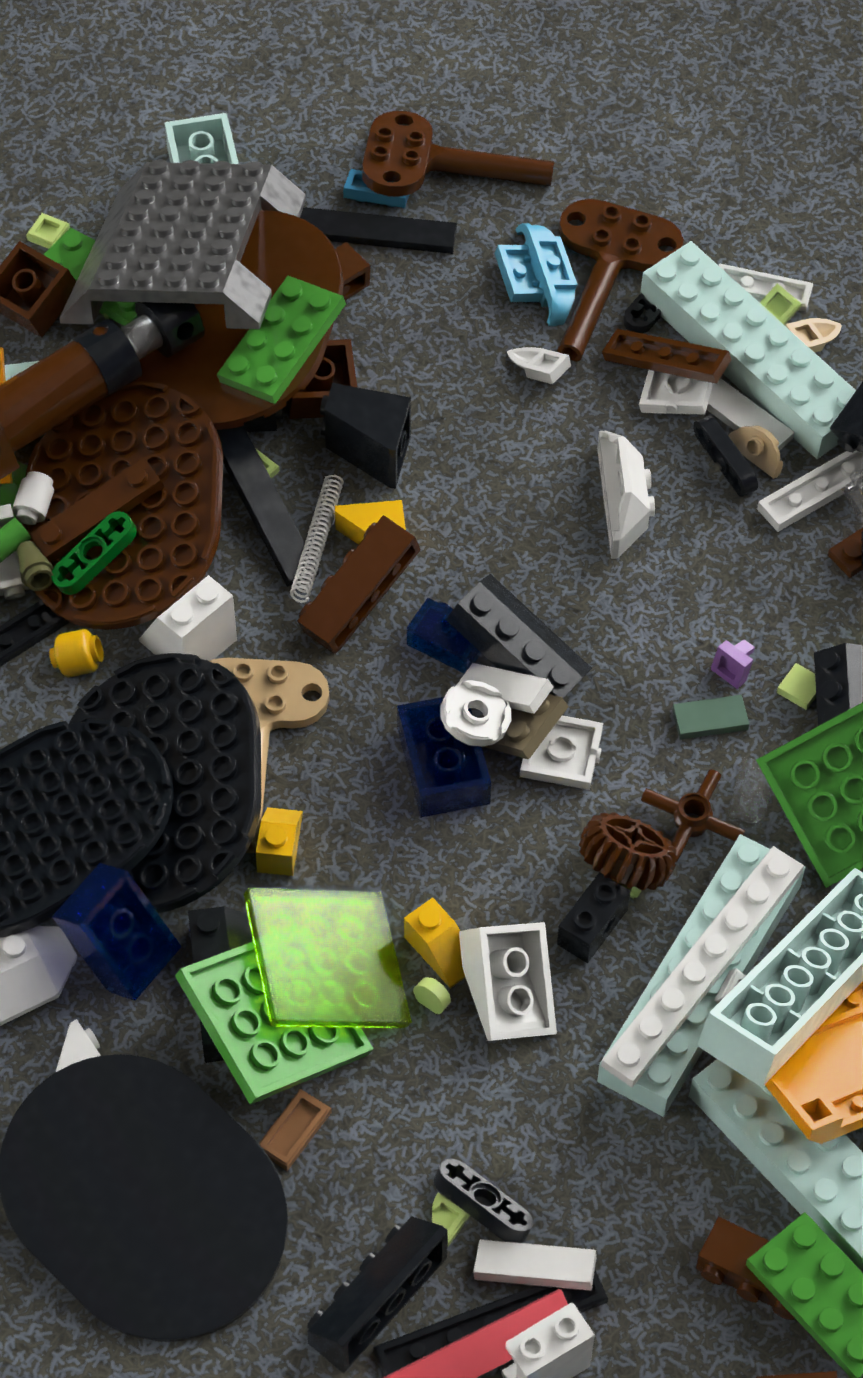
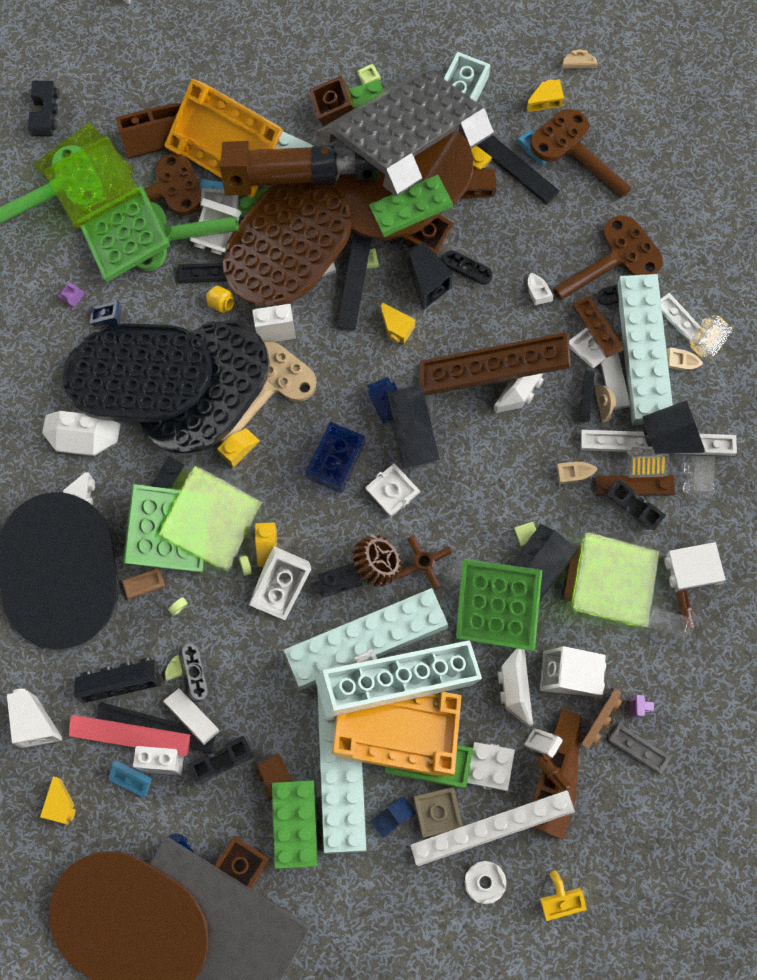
camera: 40 degrees right, 15 degrees up
white brick [12,471,54,525] -> none
olive cone [16,541,54,591] -> none
reddish brown plate [30,457,165,563] -> none
green beam [51,511,137,595] -> none
clear blue brick [52,863,182,1001] -> none
white piece [290,475,344,603] -> none
reddish brown brick [297,515,421,654] -> none
white tile [440,680,512,747] -> none
white tile [456,663,554,714] -> none
dark tan plate [483,694,569,760] -> none
medium azure plate [494,223,577,326] -> none
white plate [601,846,804,1087] -> none
sand green tile [672,695,749,740] -> none
medium lavender tile [711,640,755,689] -> none
yellowish green tile [760,283,802,325] -> none
none -> yellowish green tile [168,597,188,615]
none -> black arch [188,735,255,785]
none -> reddish brown plate [420,332,571,396]
none -> black beam [443,250,493,285]
none -> yellow slope [527,79,564,112]
none -> tan plate [557,462,598,484]
none -> tan plate [562,49,598,68]
none -> clear brick [688,315,733,360]

